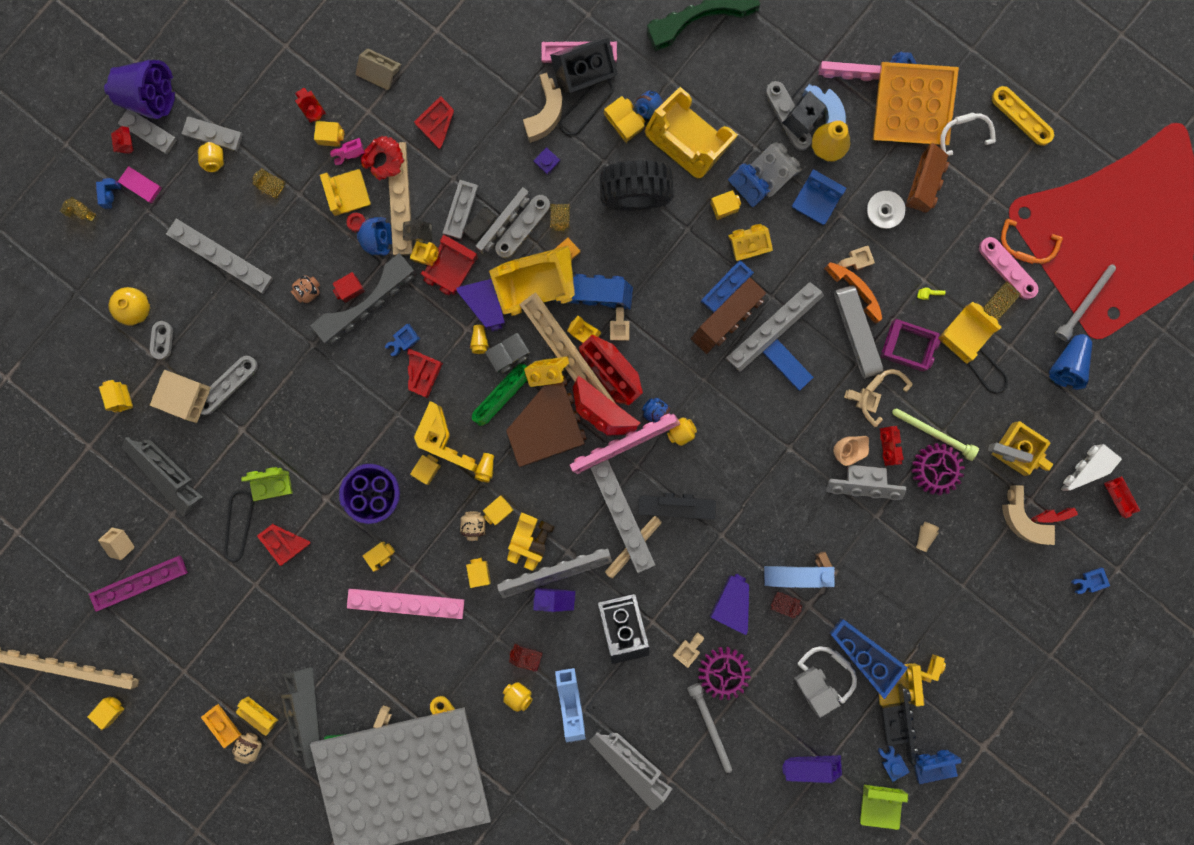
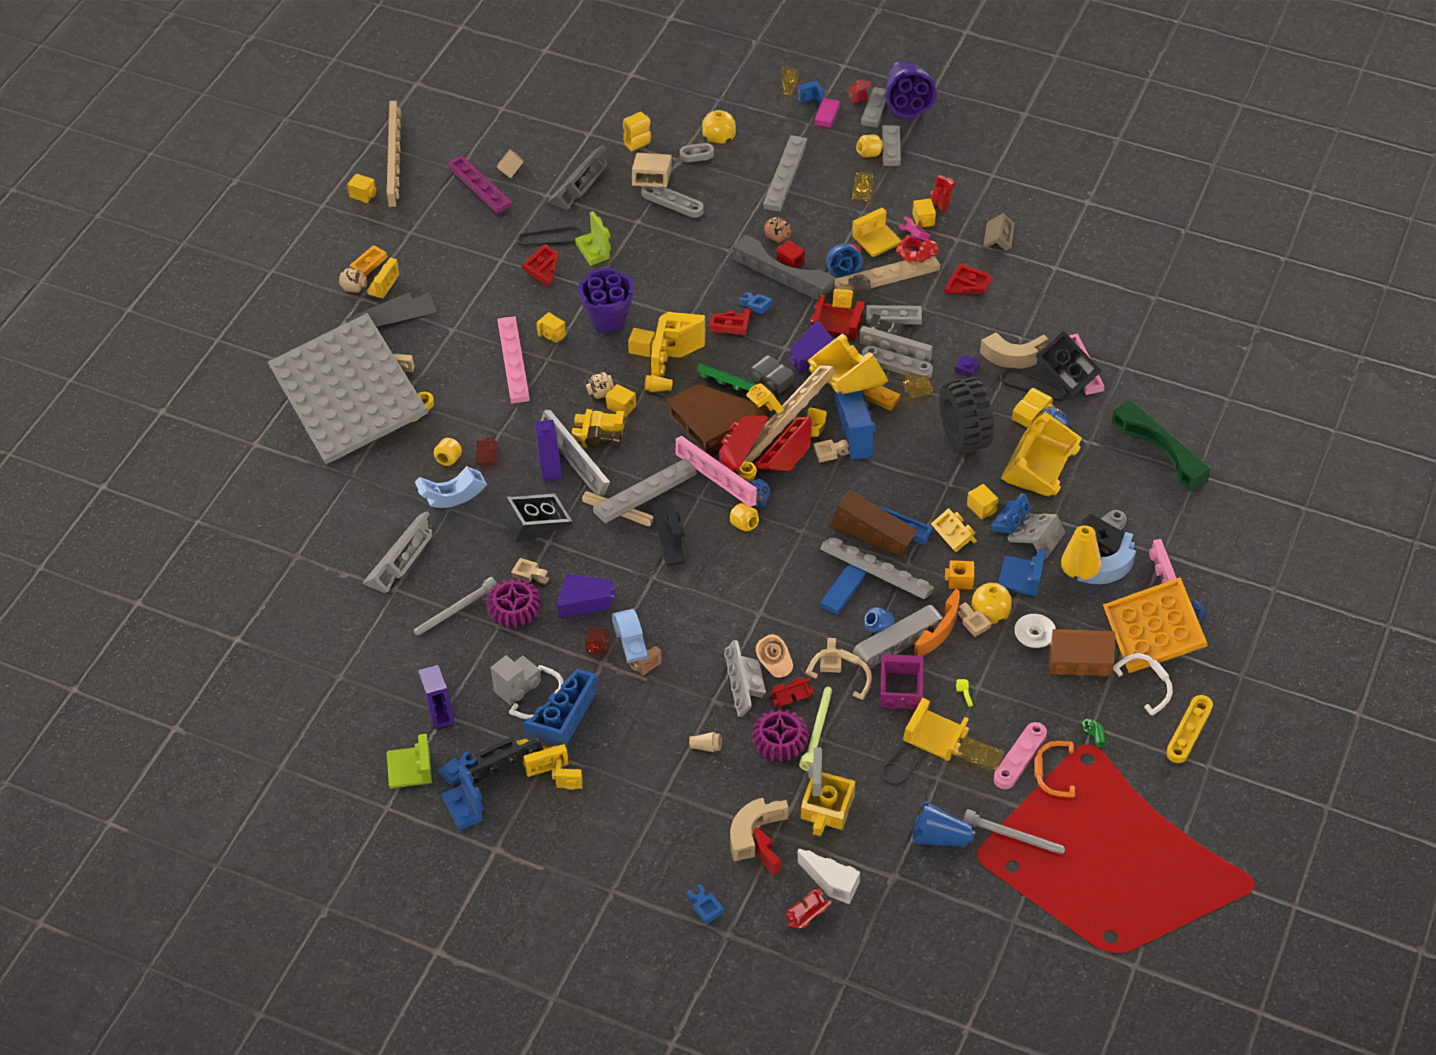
camera: 75 degrees right, 35 degrees down
yellow brick [466,558,491,588] -> none
yellow cone [470,325,489,354] -> none
none -> yellow cone [737,461,757,482]
none -> blue head [864,607,895,634]
none -> light orange brick [945,561,974,590]
none -> yellow cylinder [971,583,1012,624]
none -> green arm [1082,718,1106,747]

